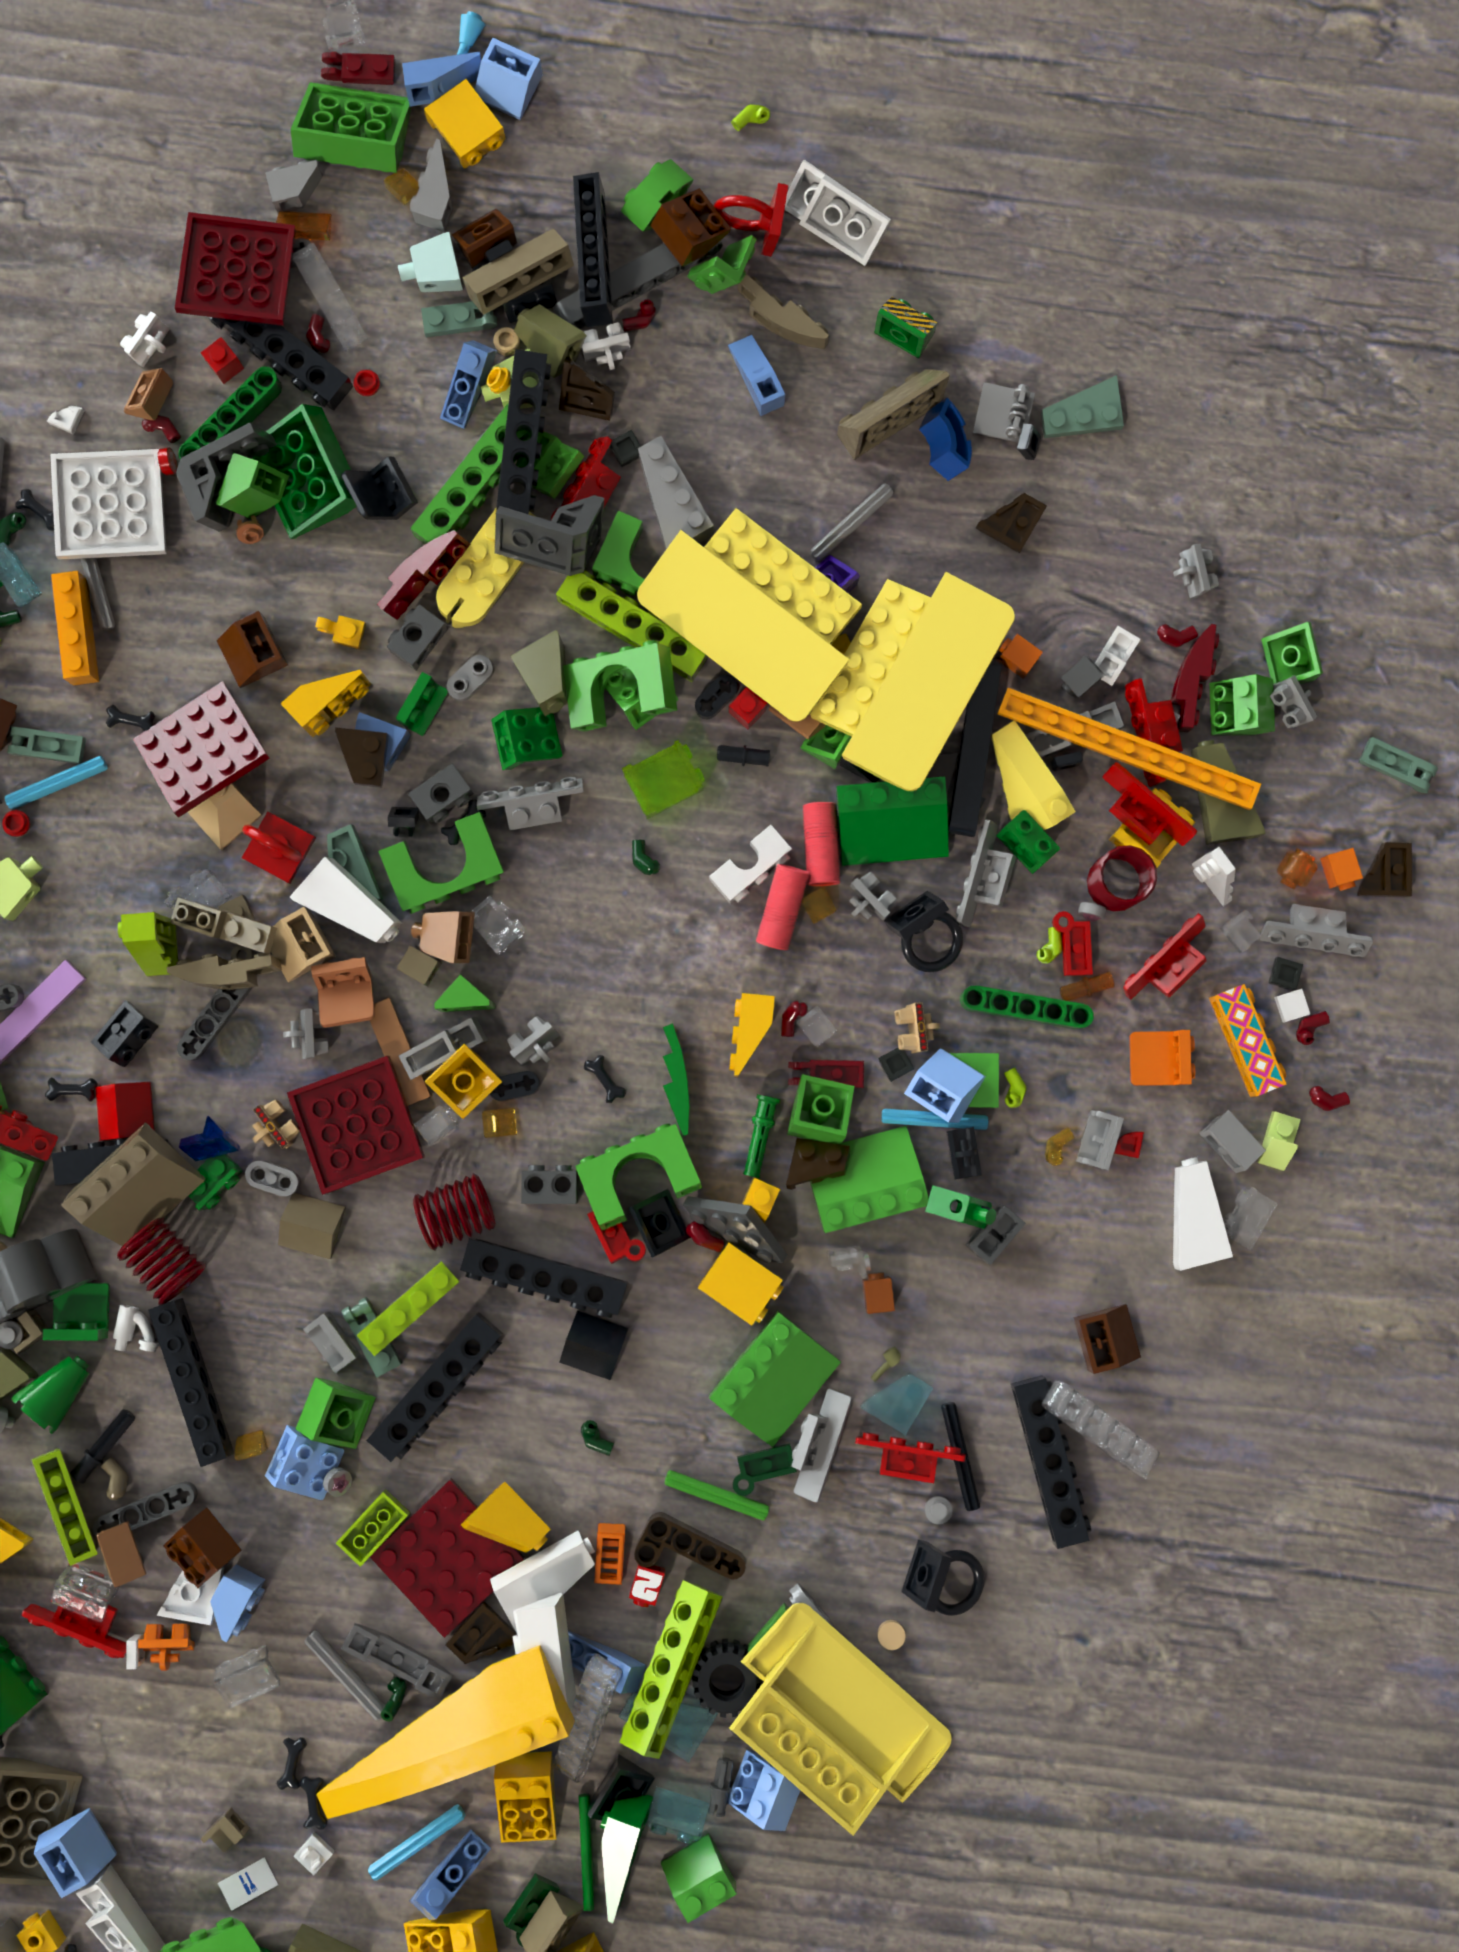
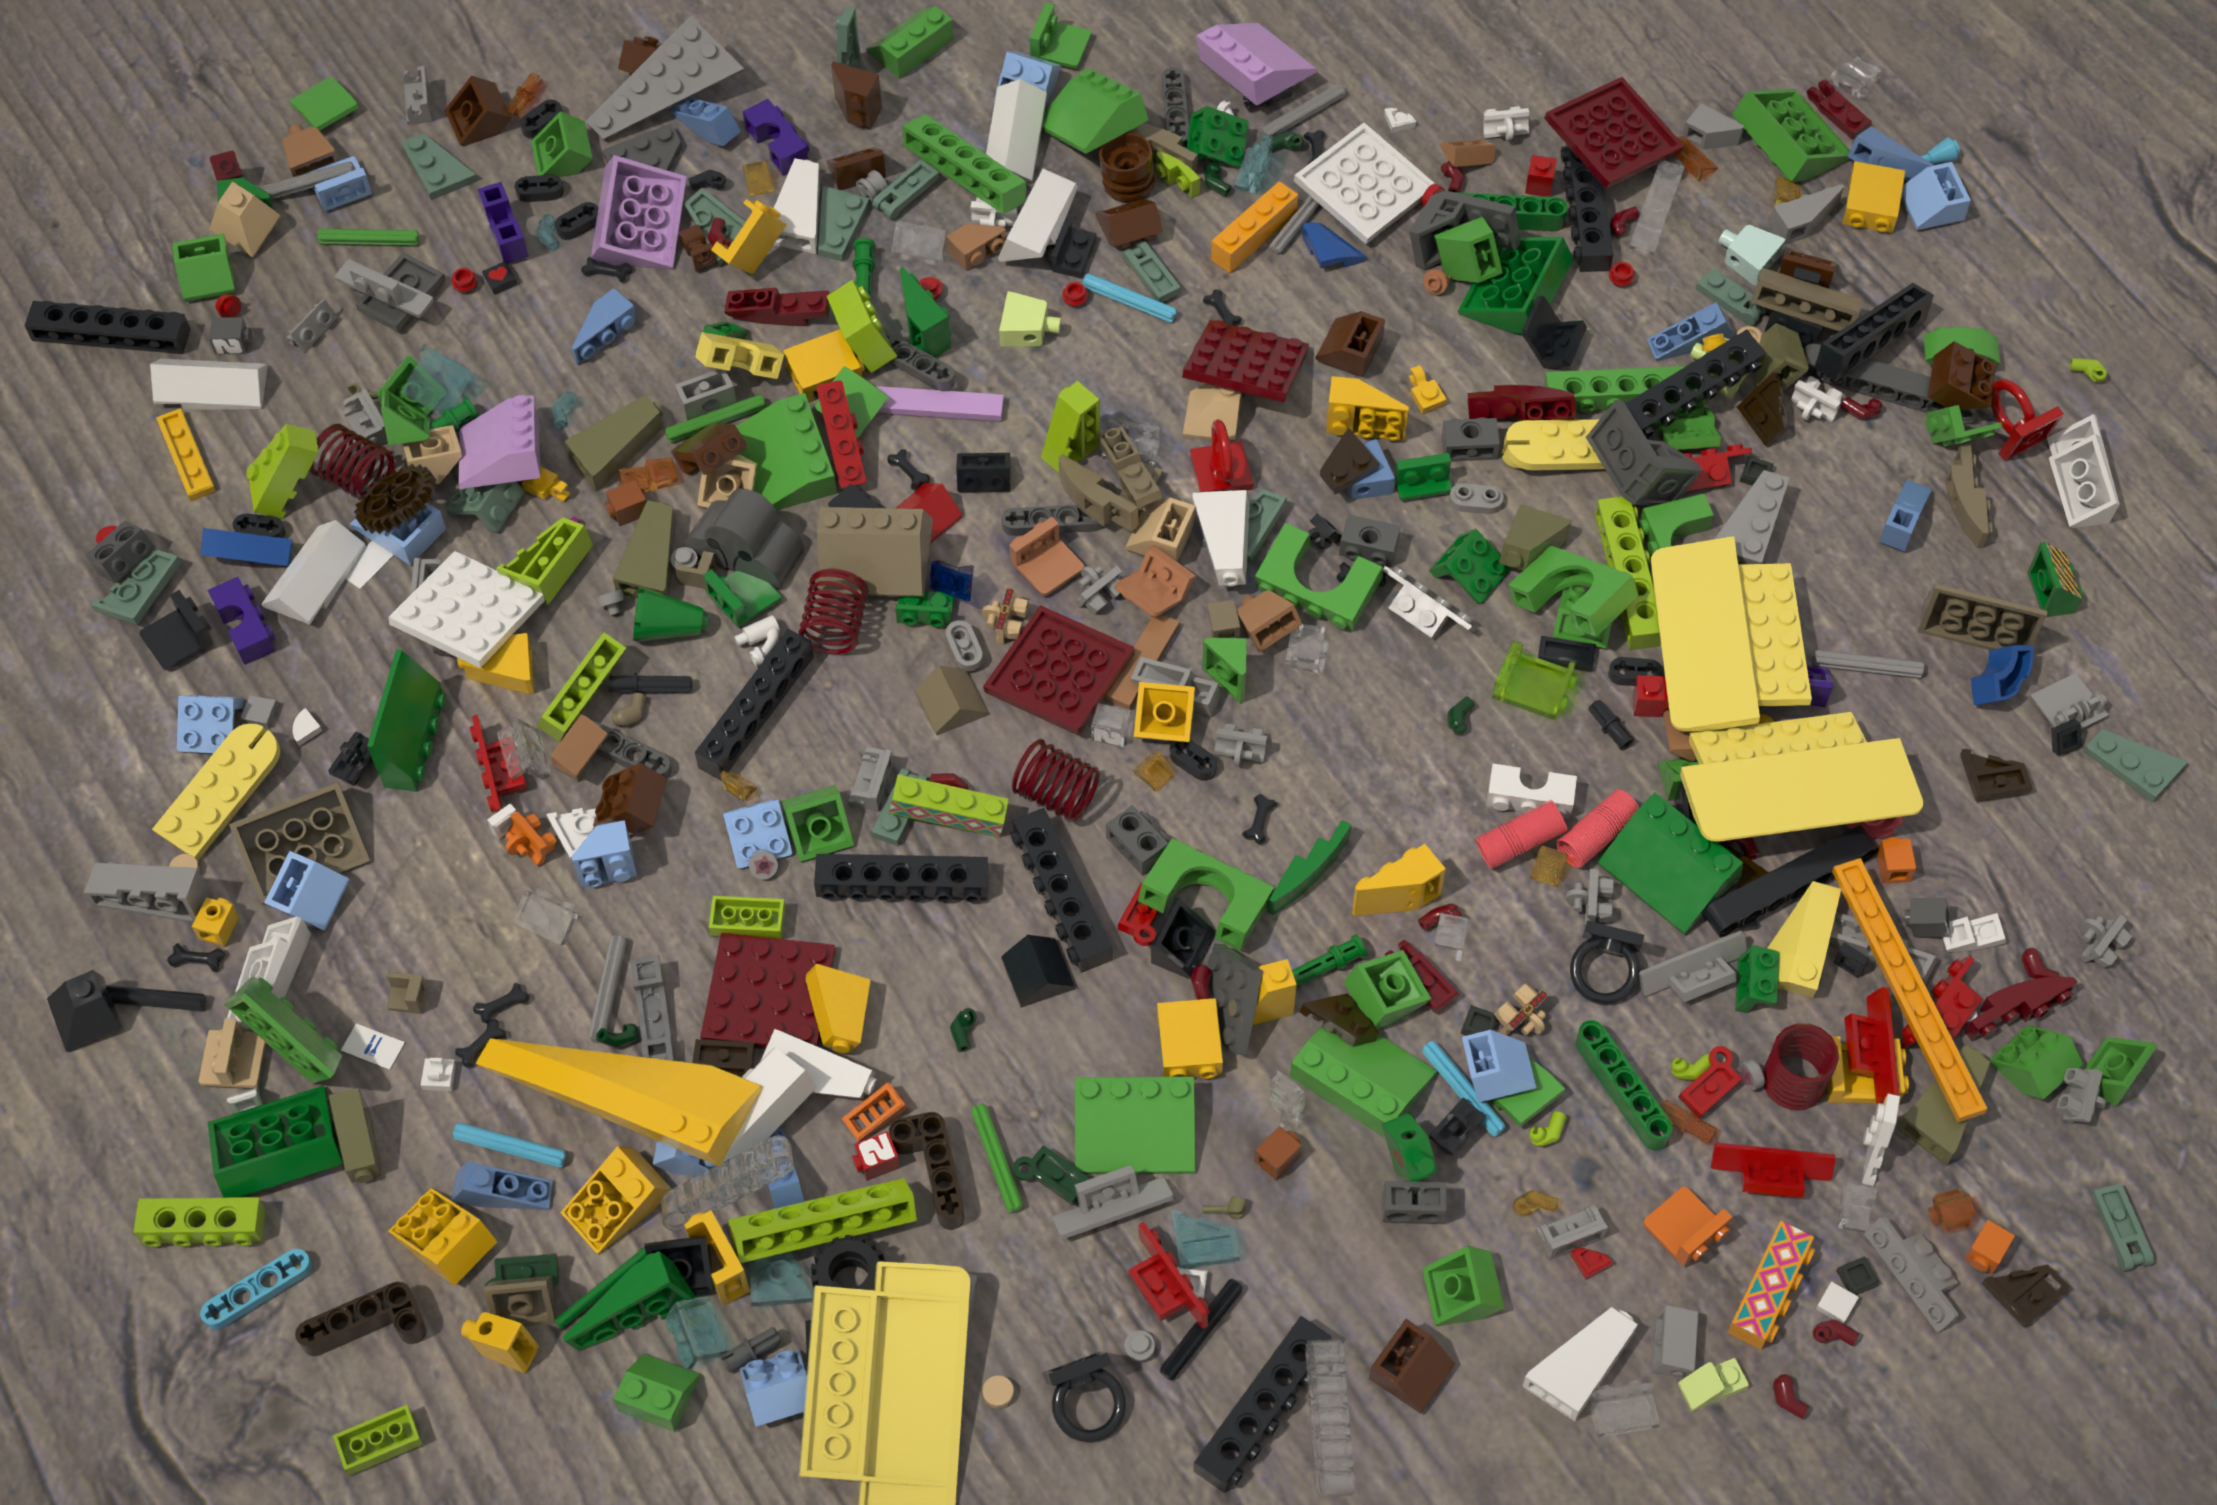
camera: 55 degrees right, 25 degrees down
none -> yellow panel [684,1210,750,1306]
none -> dark red arm [930,773,969,790]
none -> nougat bracket [1009,517,1084,596]
none -> white tile [1177,1268,1207,1299]
none -> blue slope [1302,222,1366,268]
none -> bright green slope [1422,1246,1504,1326]
none -> black tile [1537,636,1596,672]

